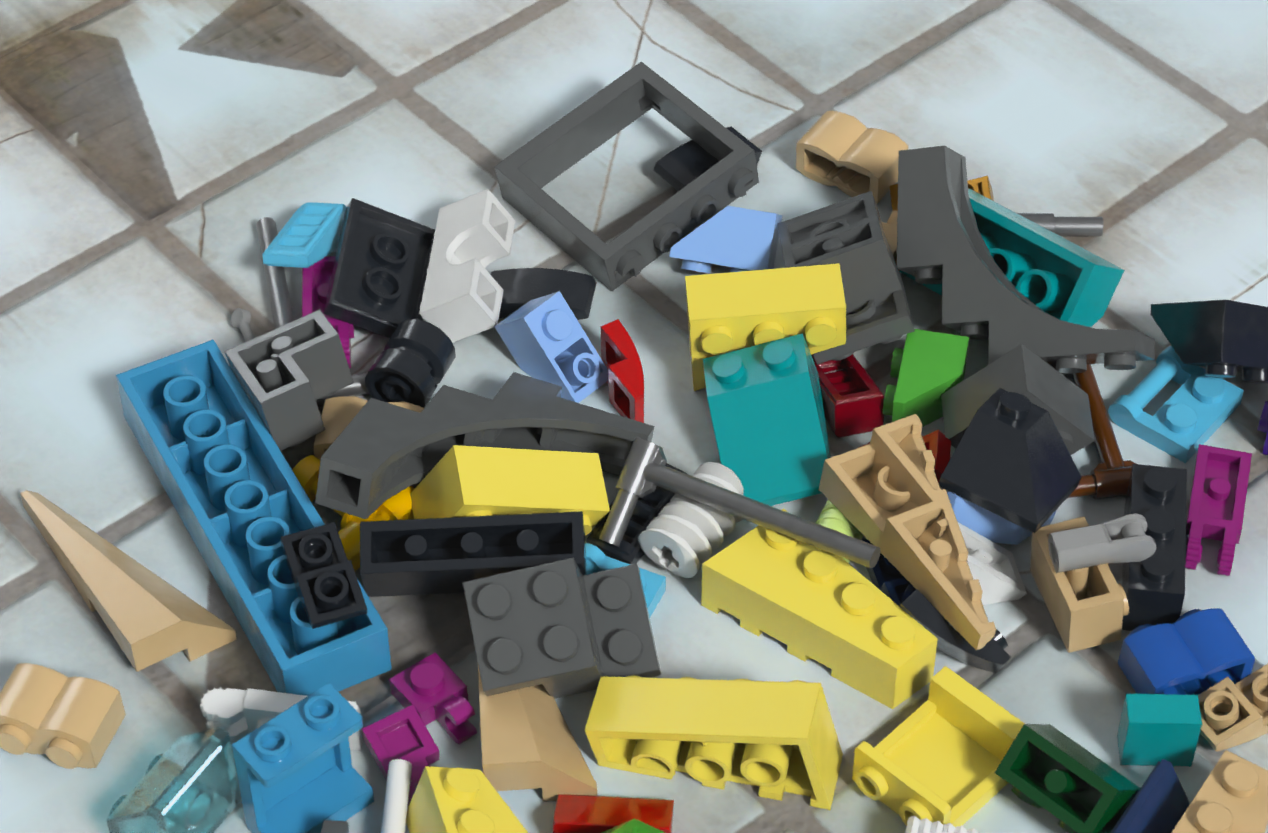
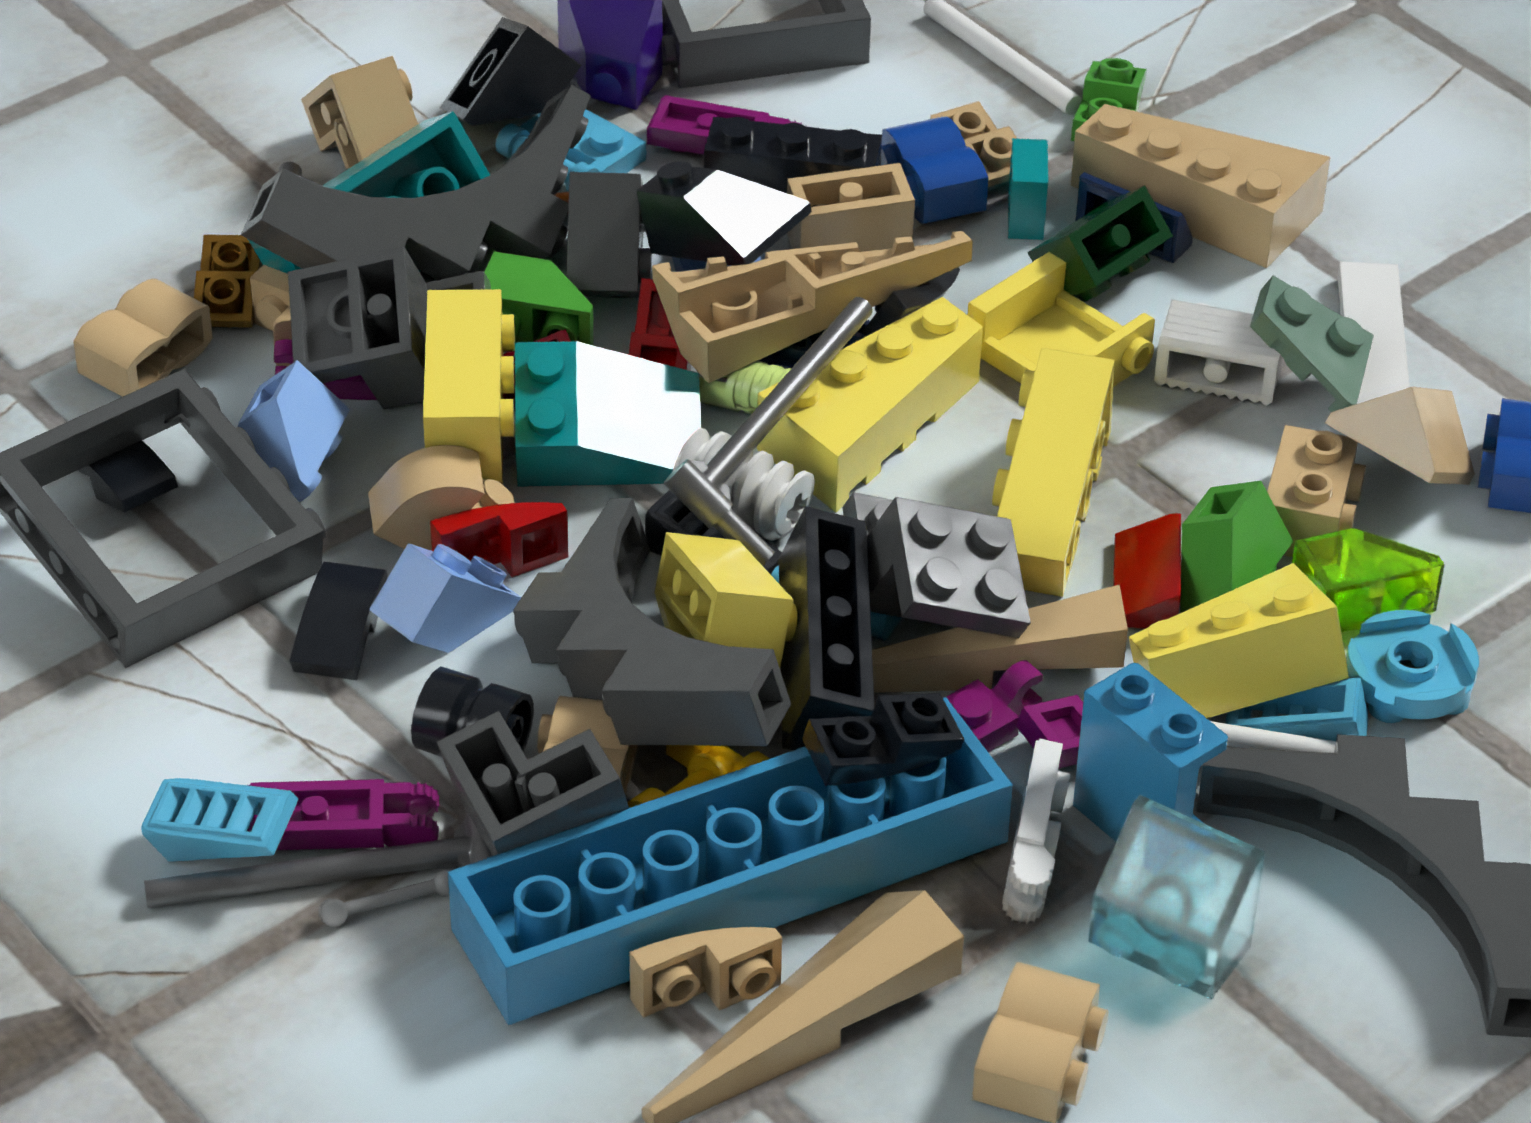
camera: 90 degrees left, 5 degrees down
black tile [323,198,435,338] -> none
white arch [419,189,515,343] -> none
light grey bar [1048,514,1156,573] -> none
none -> tan brick [301,55,421,170]
none -> tan brick [368,445,515,551]
none -> tan slope [629,927,782,1018]

